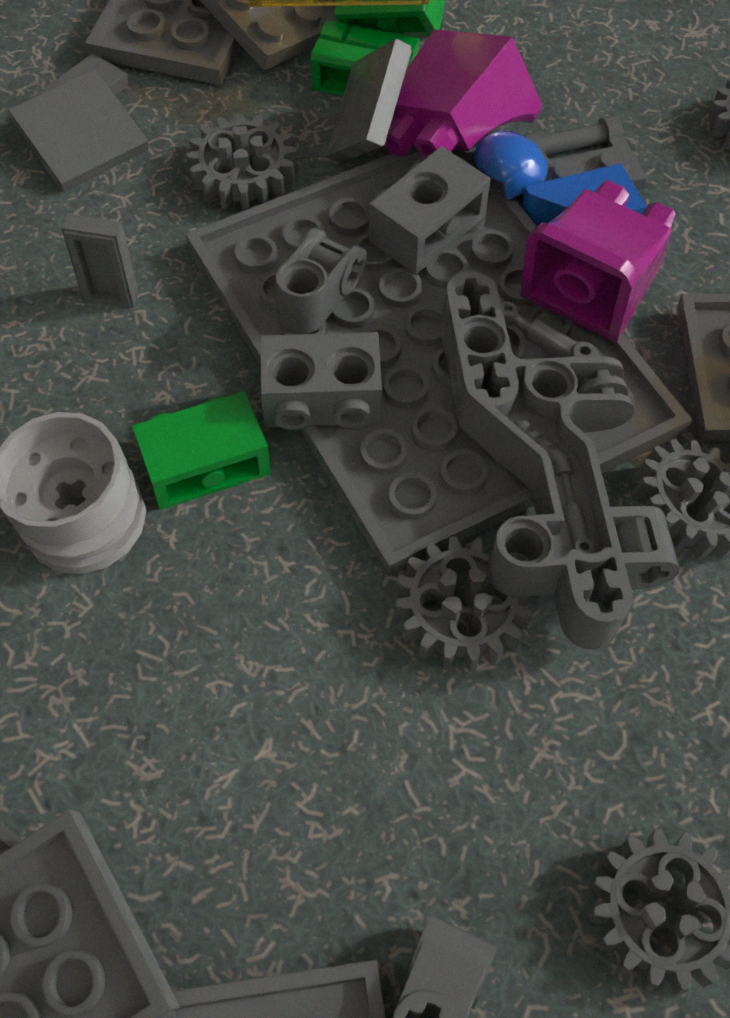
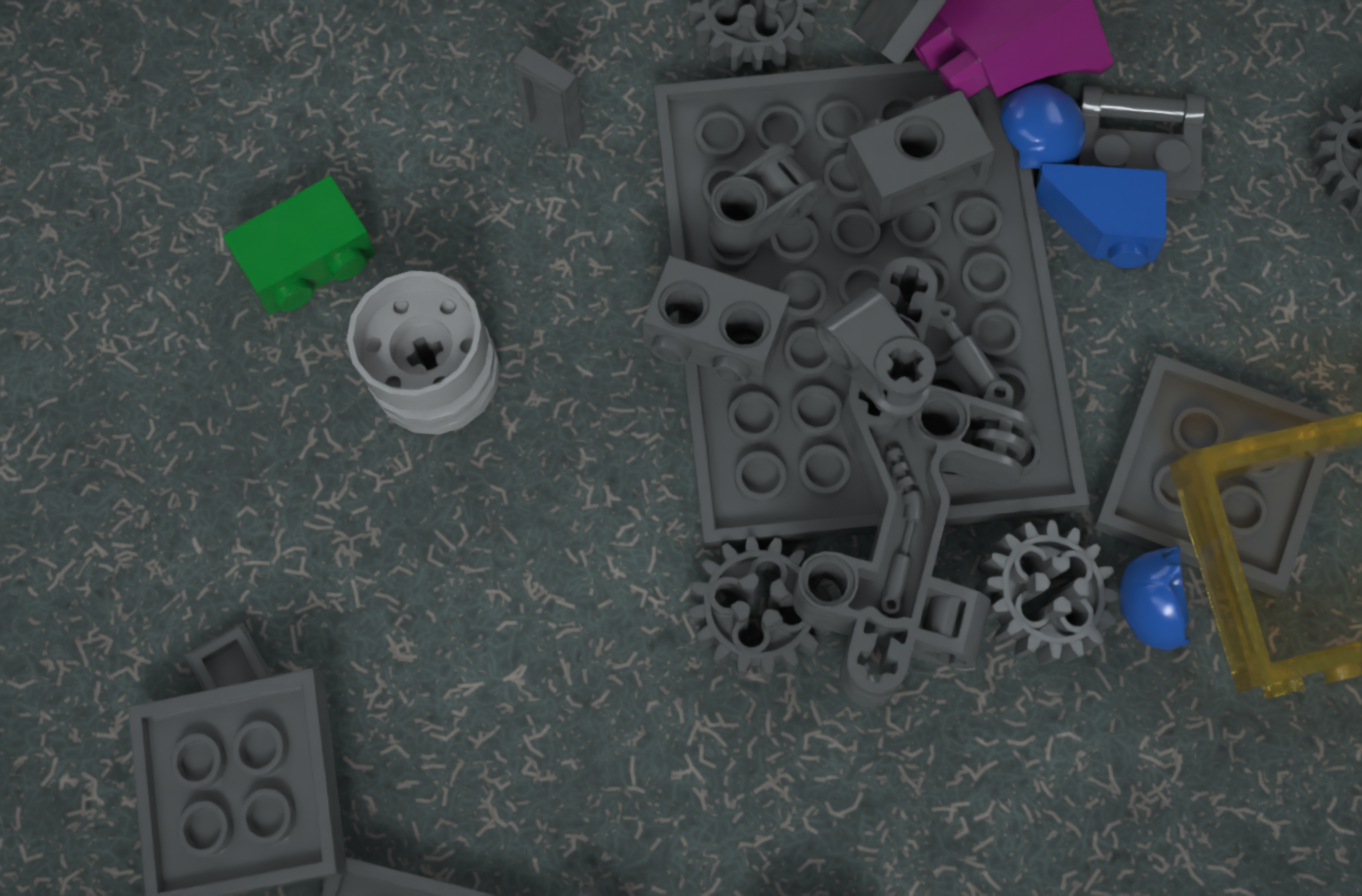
camera: 25 degrees right, 10 degrees up
green brick [132,391,271,510] -> none
magenta hips [520,180,675,343] -> none
none -> dark grey piece [815,287,936,418]

